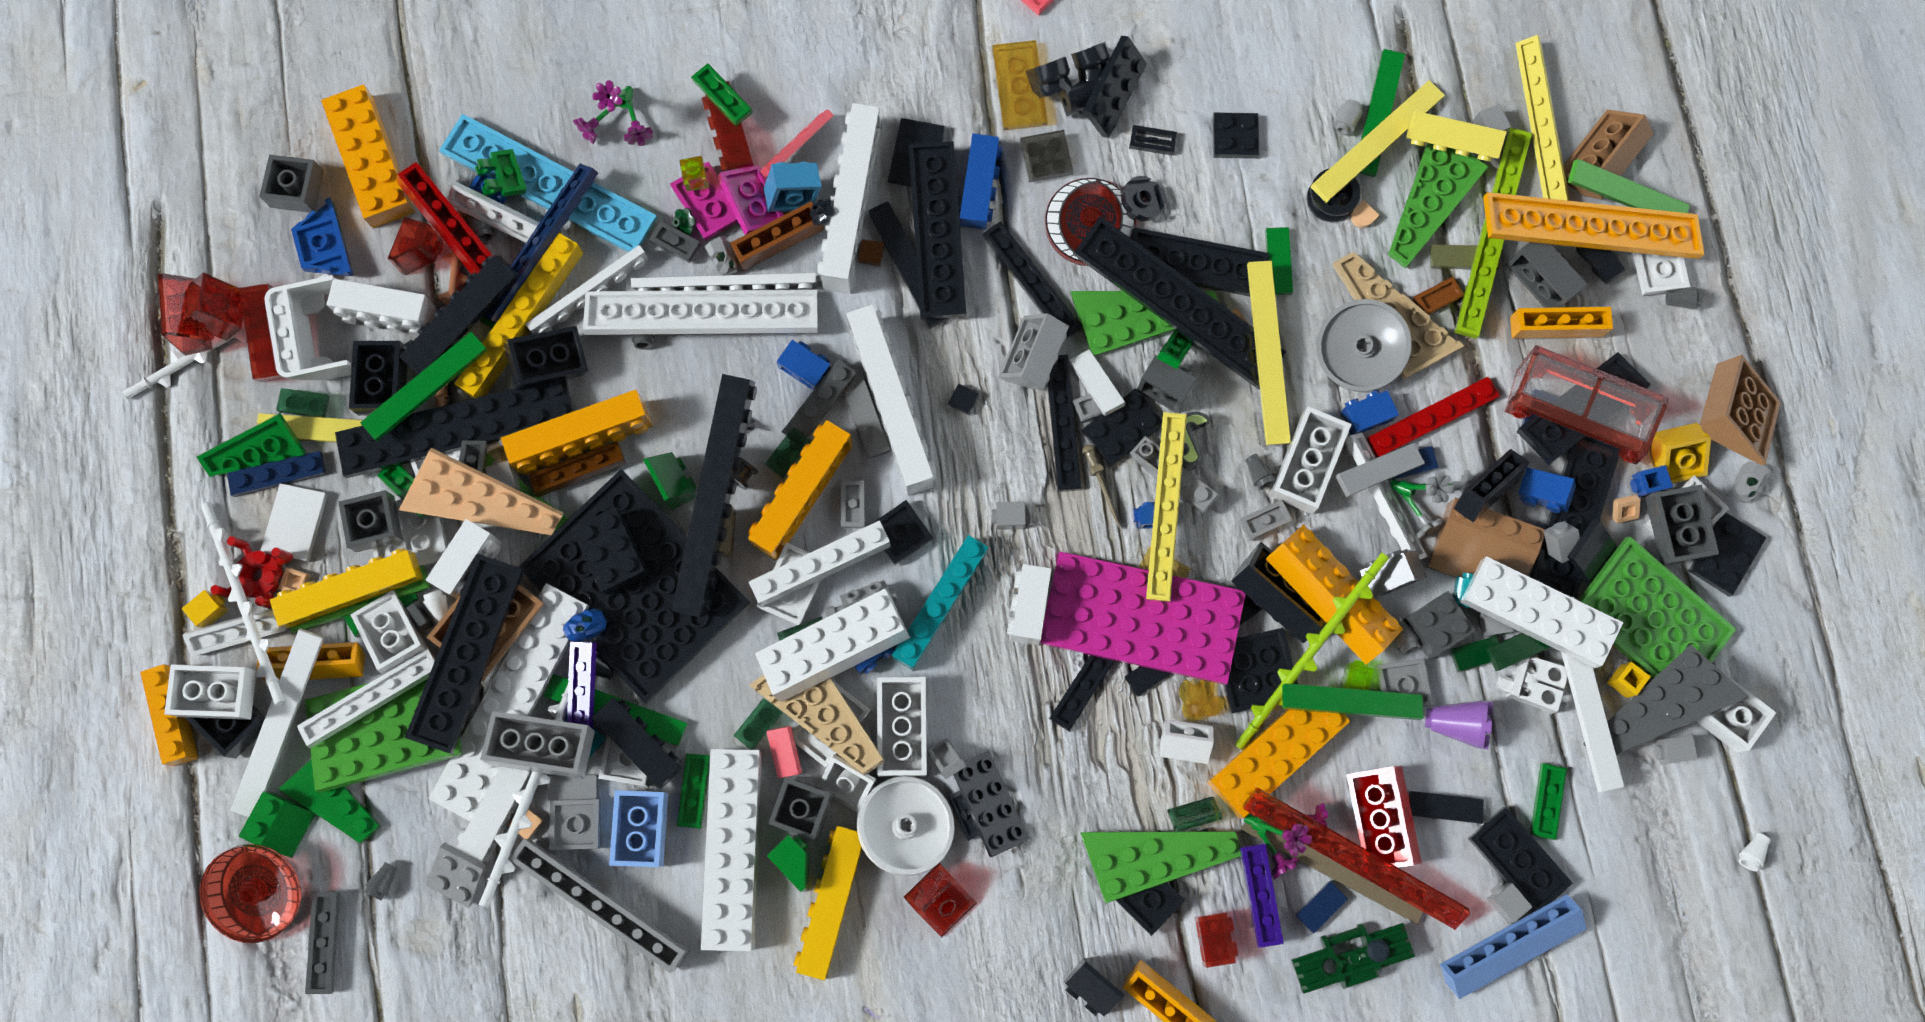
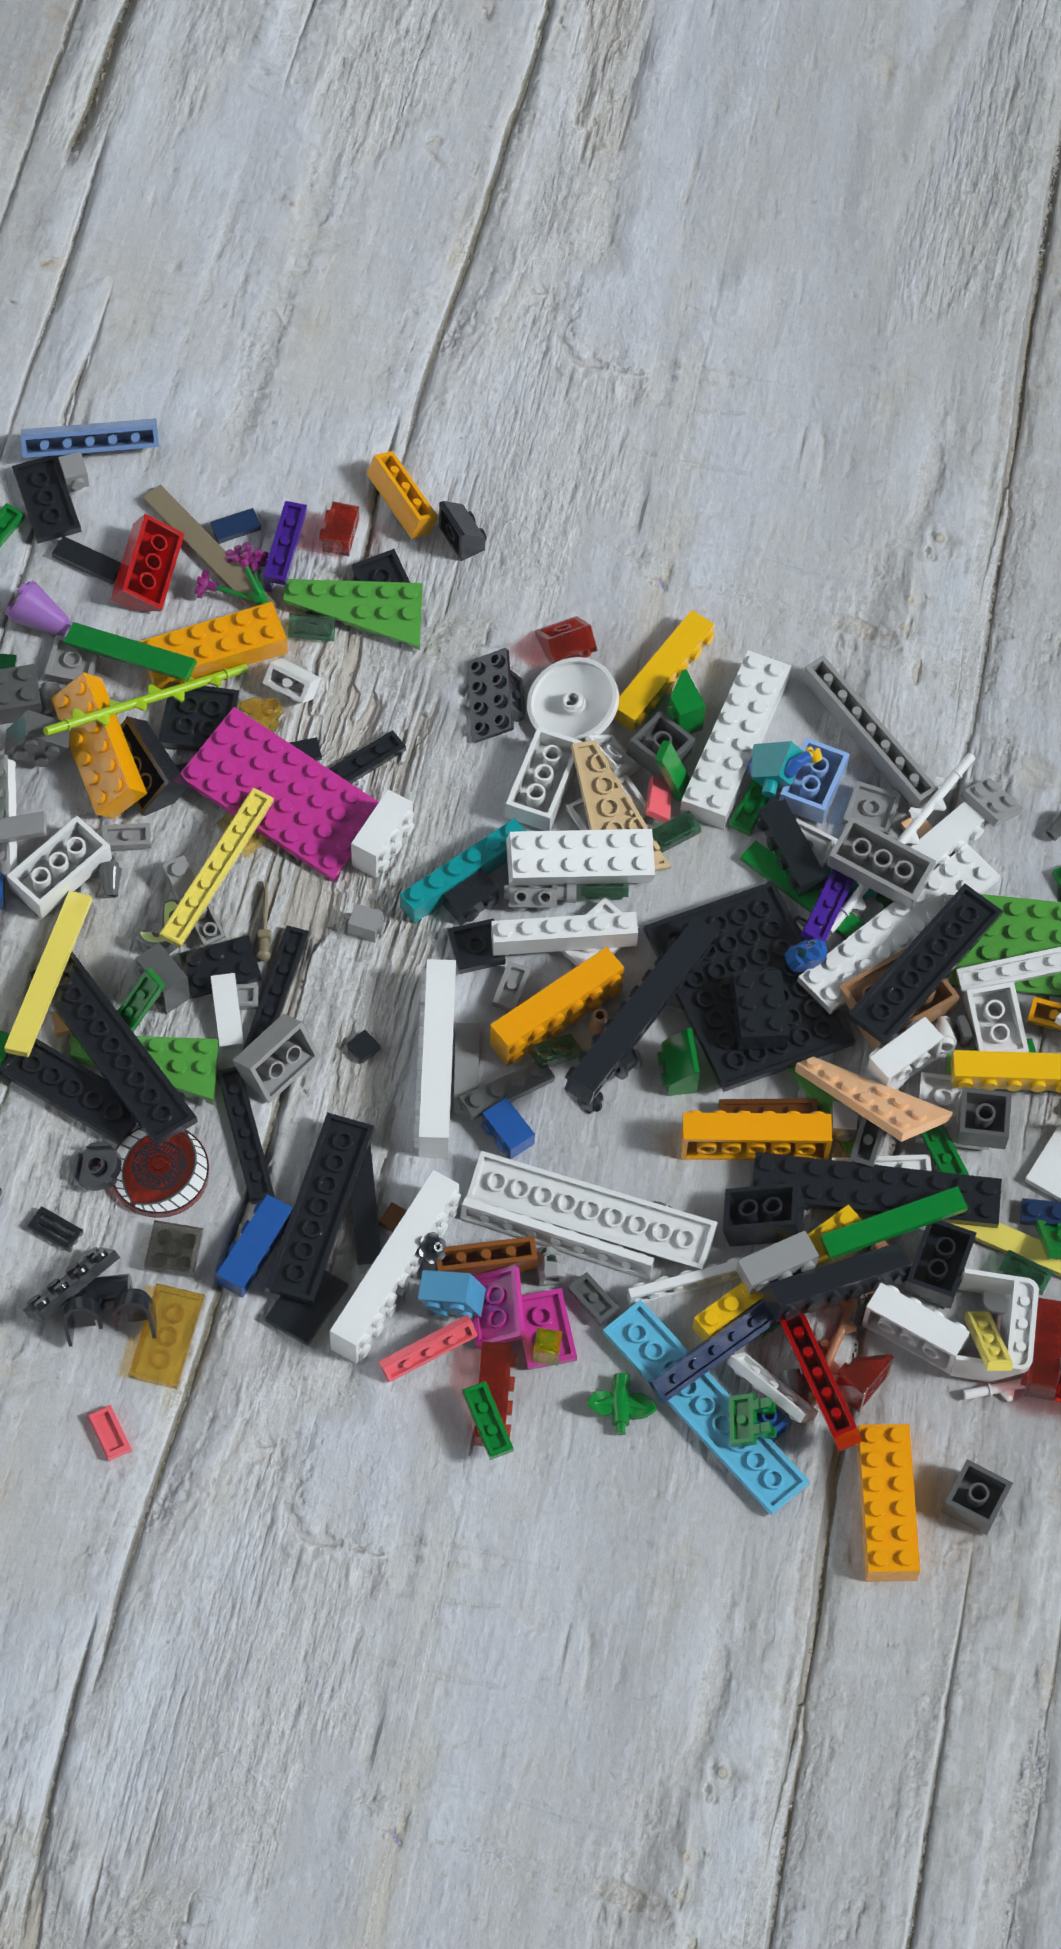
camera: 160 degrees left, 15 degrees down
blue wing [291,197,354,276] -> none
magenta plant [573,80,653,146] -> none
dark green plant [673,208,696,235] -> none
light grey tile [927,738,966,779] -> none
blue brick [1133,502,1155,529] -> none
clear red plate [1243,787,1470,930] -> none
dark green piece [1291,923,1415,994] -> none
clear neon green brick [1340,660,1374,690] -> none
none -> black brick [443,869,499,925]
none -> green plant [586,1373,657,1435]
none -> medium nougat cone [587,1009,609,1036]
none -> green tile [654,741,691,802]
none -> light grey brick [736,1231,819,1295]
none -> teal torso [747,741,822,798]
none -> light yellow tile [965,1311,1013,1371]

